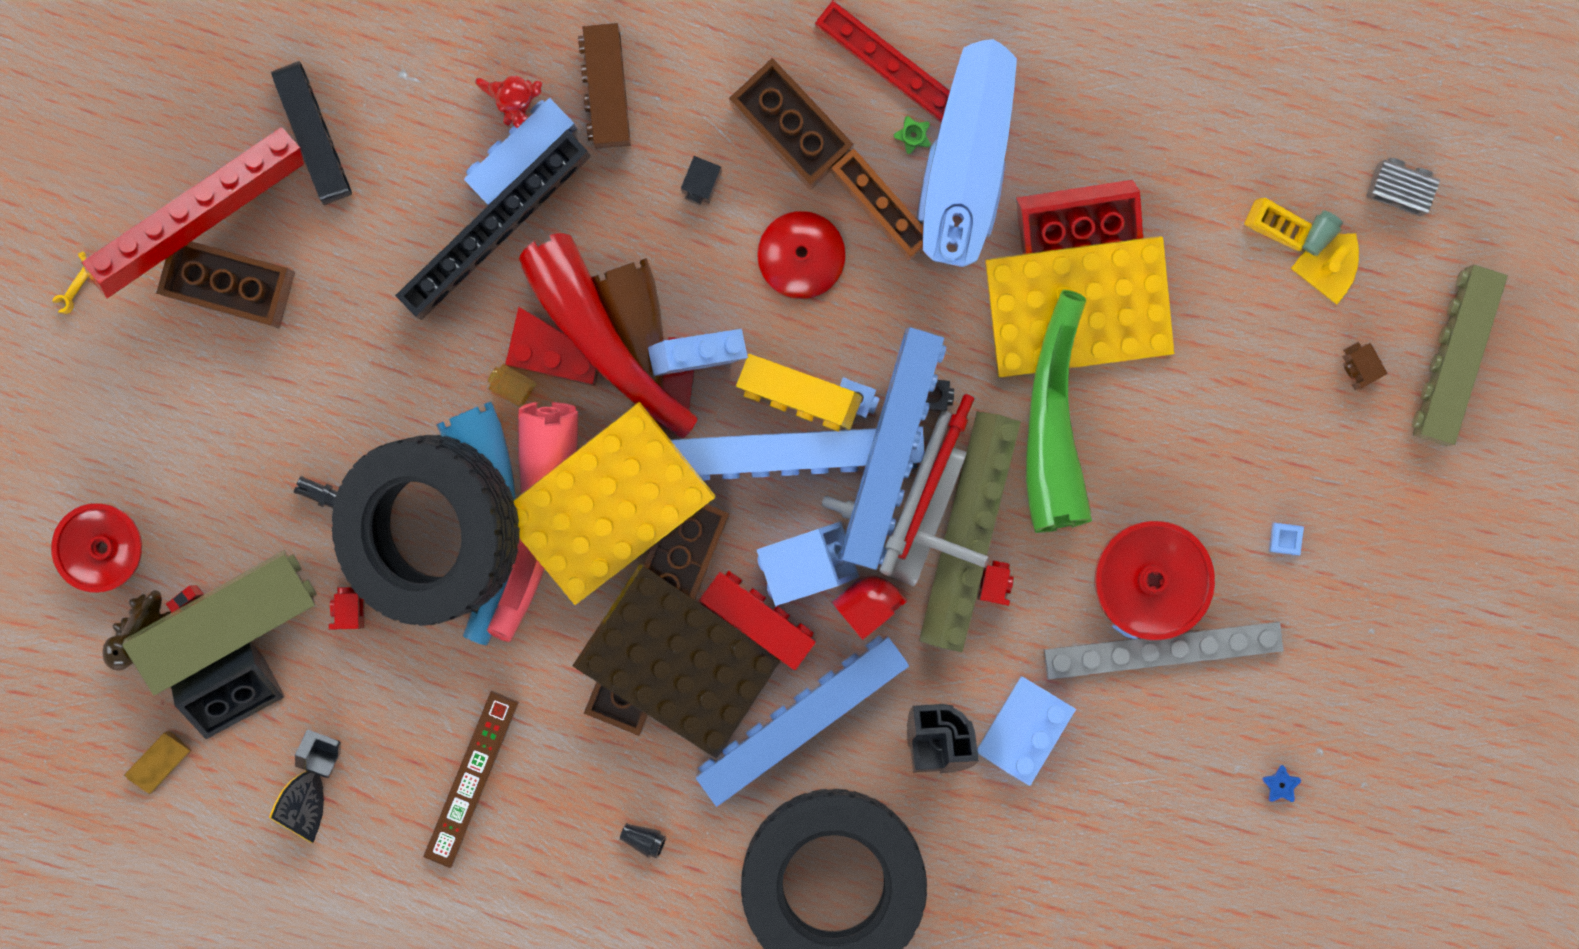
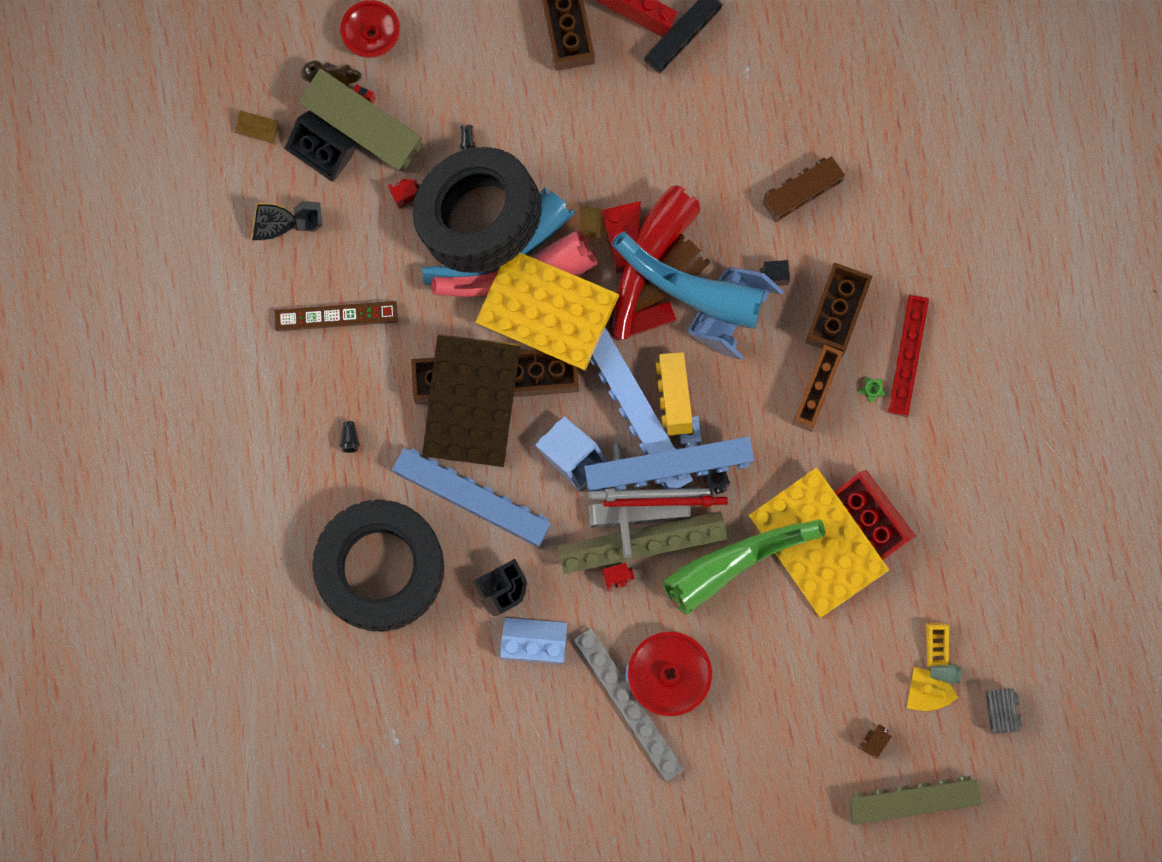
camera: 70 degrees right, 10 degrees down
black brick [395,130,591,320] -> none
light blue brick [464,98,577,205] -> none
red animal [475,75,542,128] -> none
light blue brick [648,329,748,376] -> none
red brick [699,570,816,671] -> none
red dish [757,211,846,299] -> none
red brick [831,576,907,640] -> none
light blue piece [916,39,1017,267] -> none
blue plate [1262,765,1301,802] -> none
light blue tile [1269,523,1304,556] -> none
none -> dark azure brick [612,232,764,329]
none -> medium blue windscreen [688,267,784,360]

